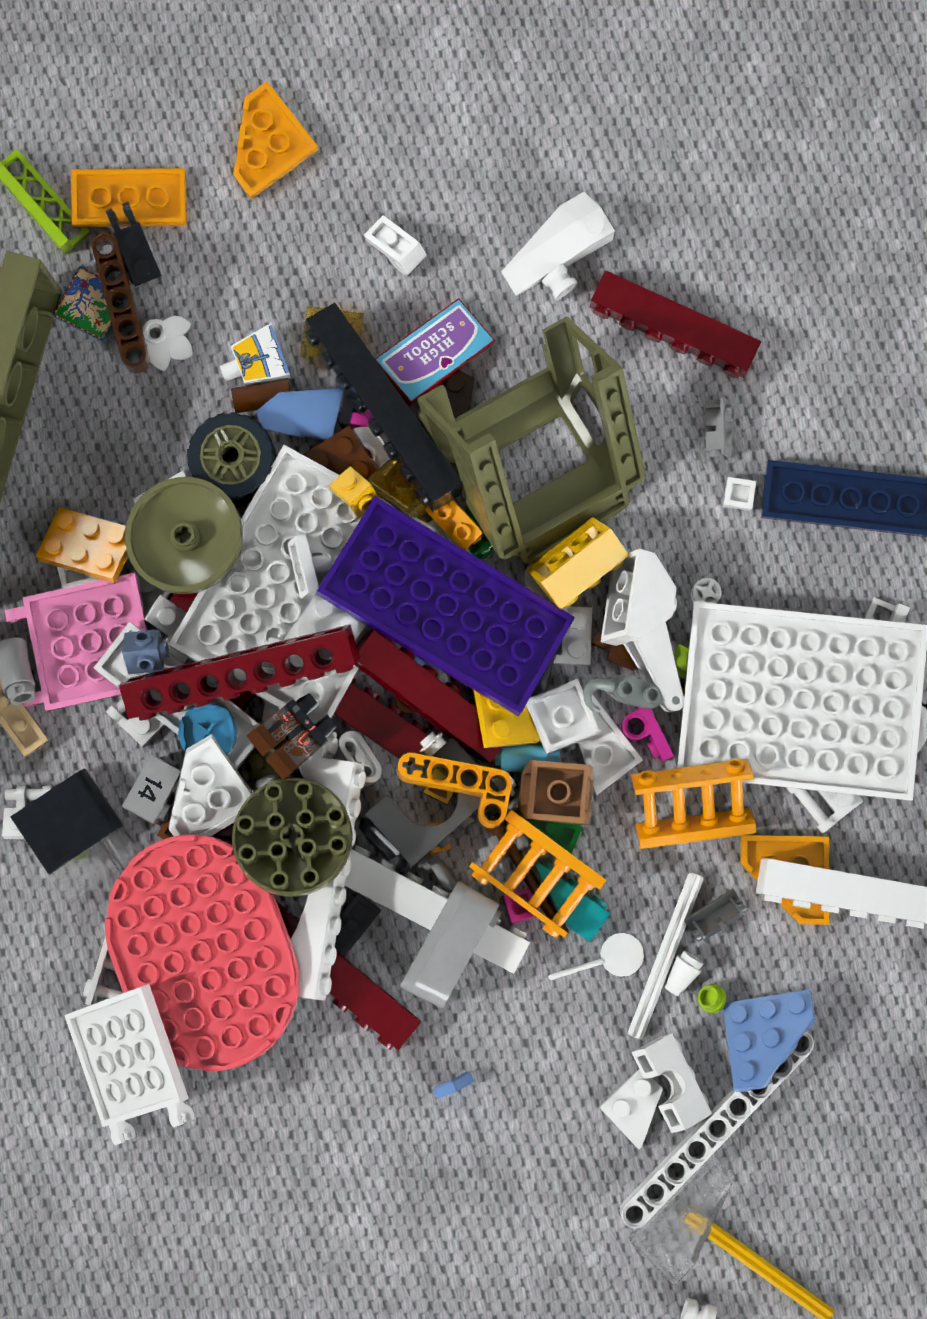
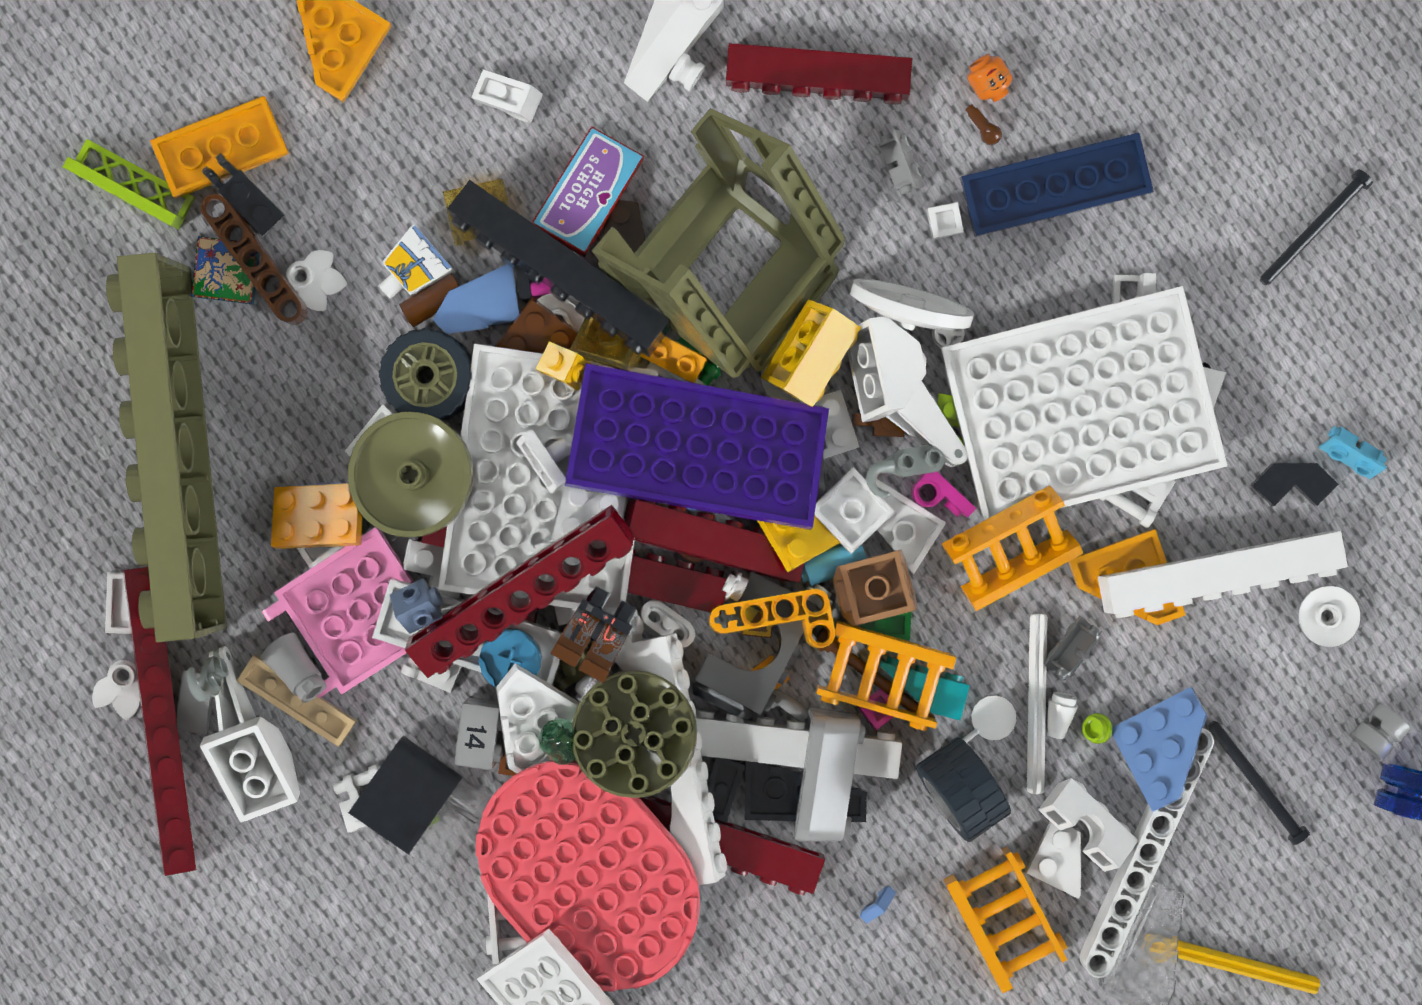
camera: 20 degrees left, 5 degrees up
none -> clear green head [538,718,580,765]
none -> black wing [744,761,867,822]
none -> white dish [850,279,974,330]
none -> black wheel [916,737,1011,842]
none -> light orange fence [943,846,1067,994]
none -> reddish brown piece [965,104,1002,145]
none -> orange head [967,54,1013,102]
none -> black bar [1208,721,1310,845]

